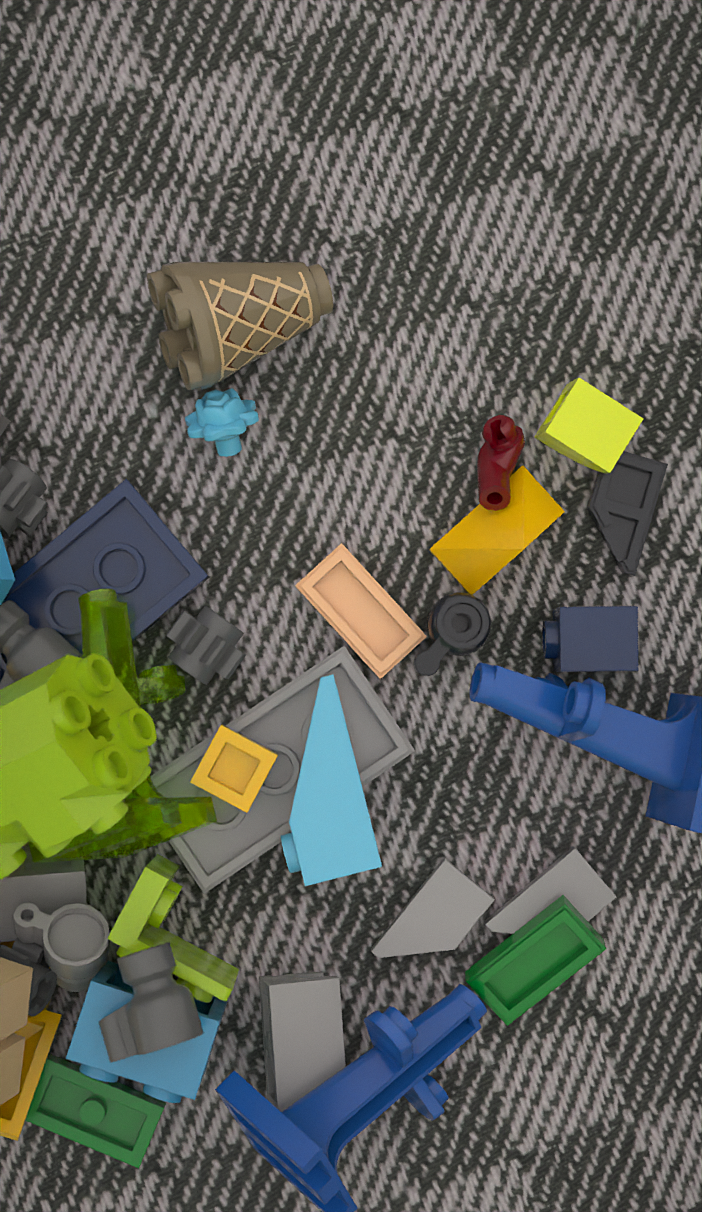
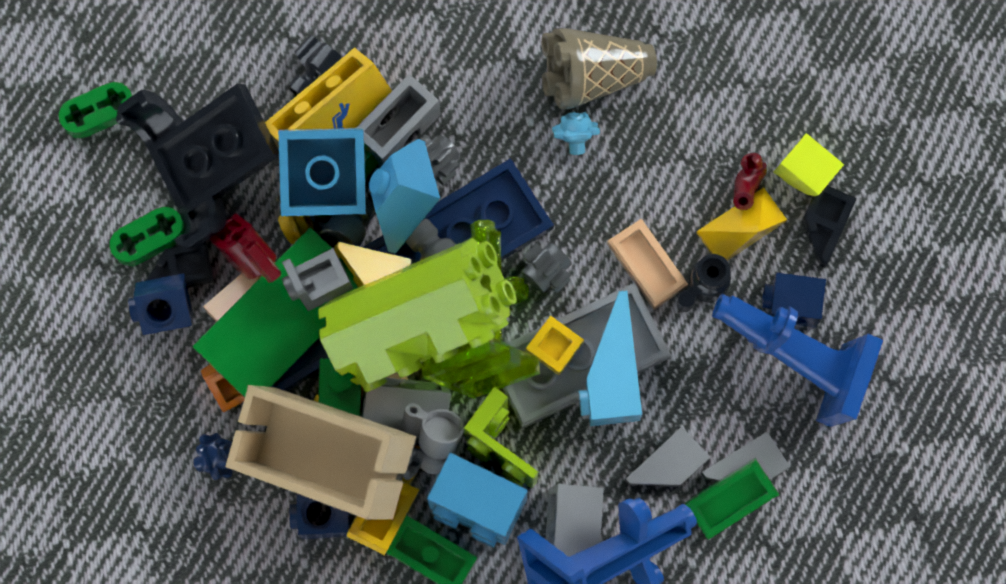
camera: 10 degrees right, 10 degrees down
dark grey piece [98,942,204,1062] -> none

